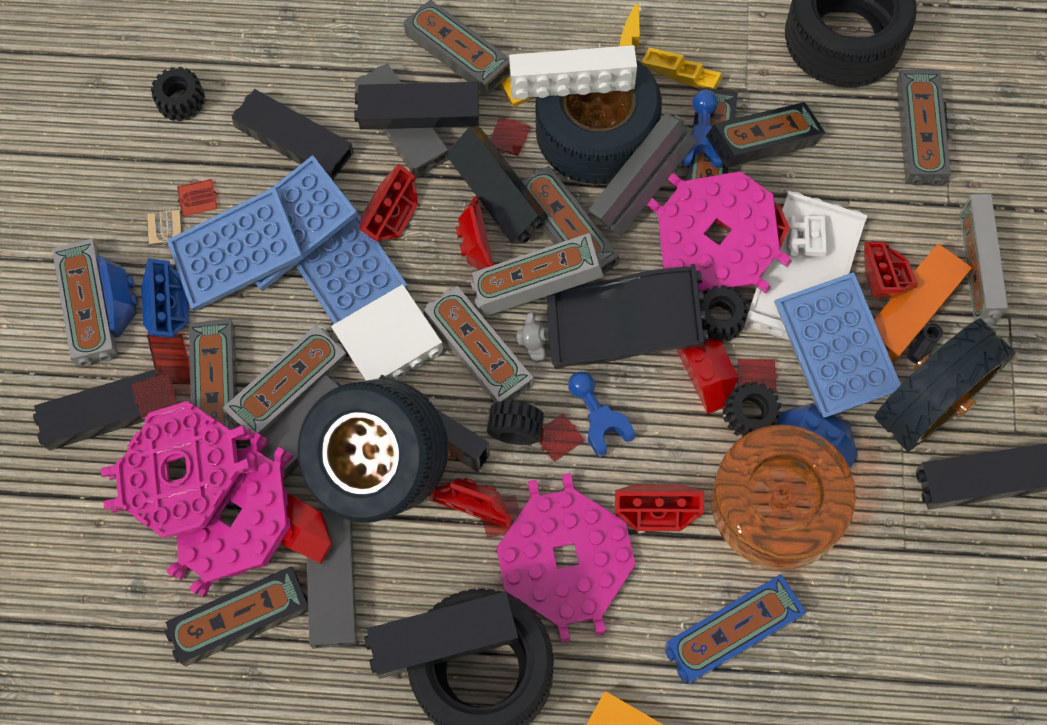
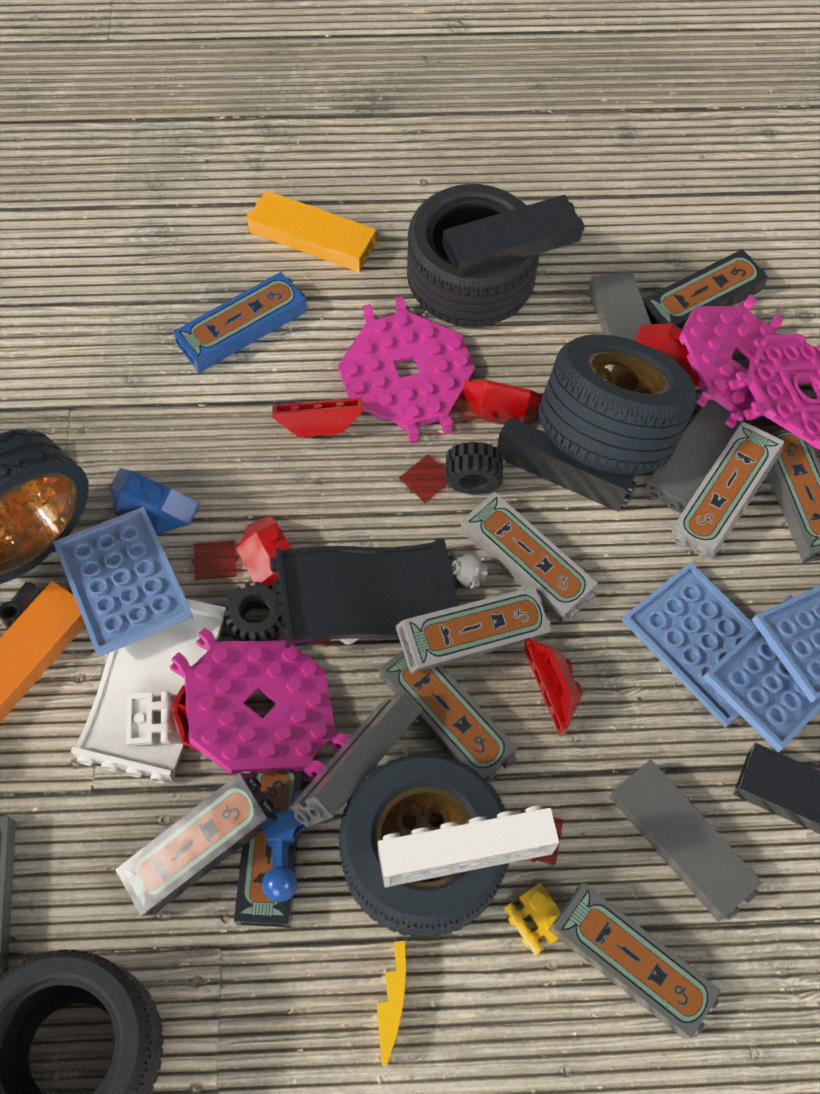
camera: 170 degrees right, 5 degrees down
white panel [331,284,443,381] -> none
black brick [354,82,479,130] -> none
red wedge [359,164,418,242] -> none
black brick [445,126,548,244] -> none
blue piece [568,371,635,457] -> none
yellow slope [641,48,723,89] -> none
clear orange wheel [711,425,856,570] -> none
black tyre [723,381,781,439] -> none
red wedge [864,242,918,299] -> none

